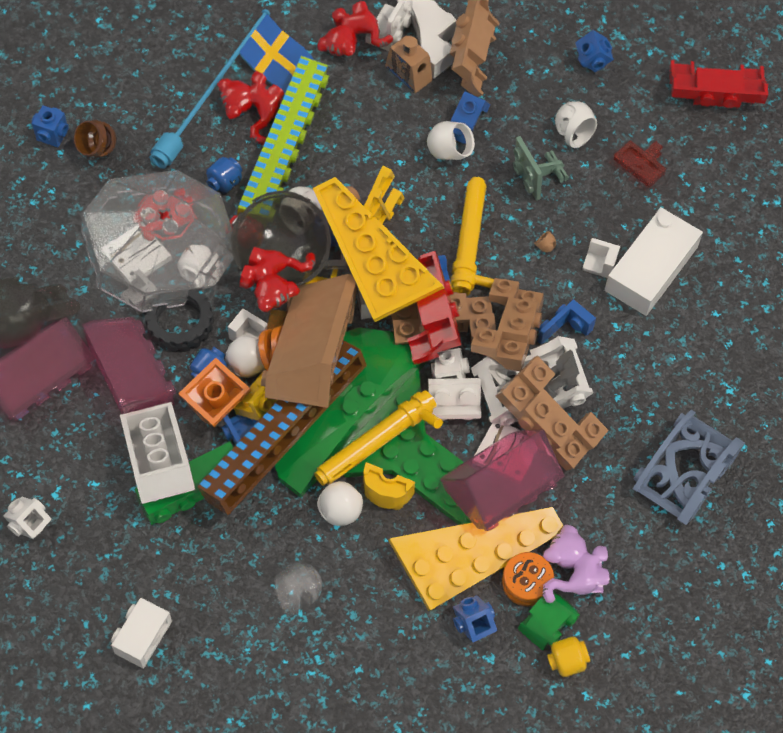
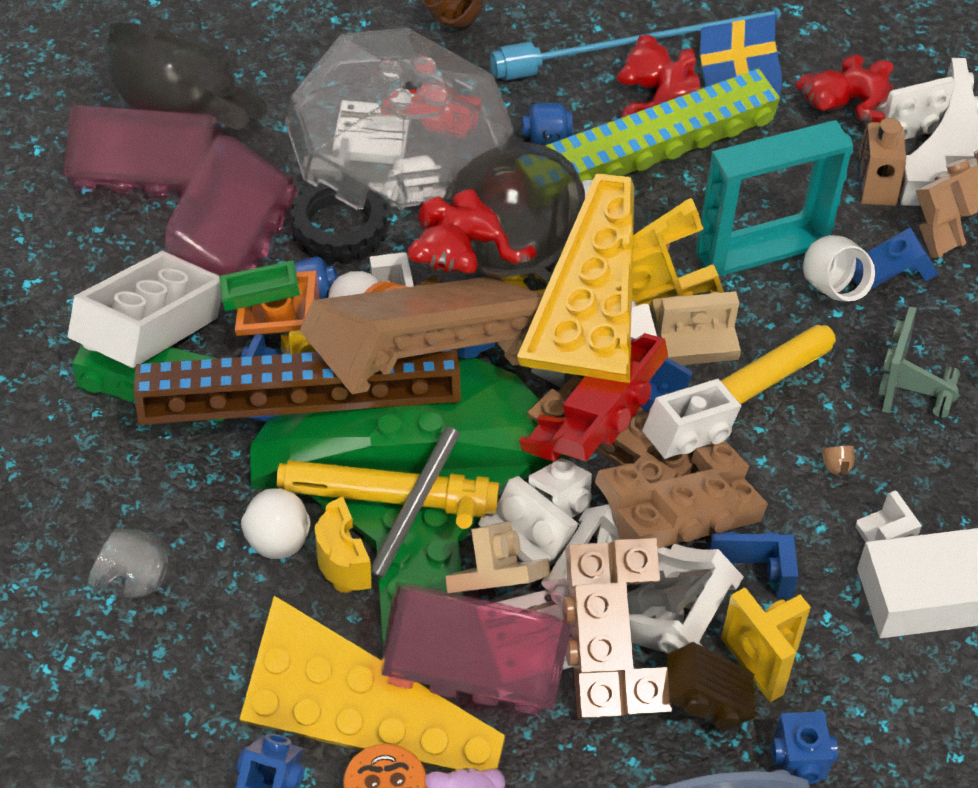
camera: 45 degrees right, 10 degrees down
none -> green tile [219,260,300,311]
none -> dark grey bar [371,426,460,579]
none -> tan bracket [445,521,551,593]
none -> white brick [642,379,741,459]
none -> tan bracket [651,291,741,365]
none -> dark brown brick [667,642,758,731]
none -> teal piece [695,120,853,276]
none -> yellow bracket [721,588,811,702]
none -> blue brick [771,711,838,784]

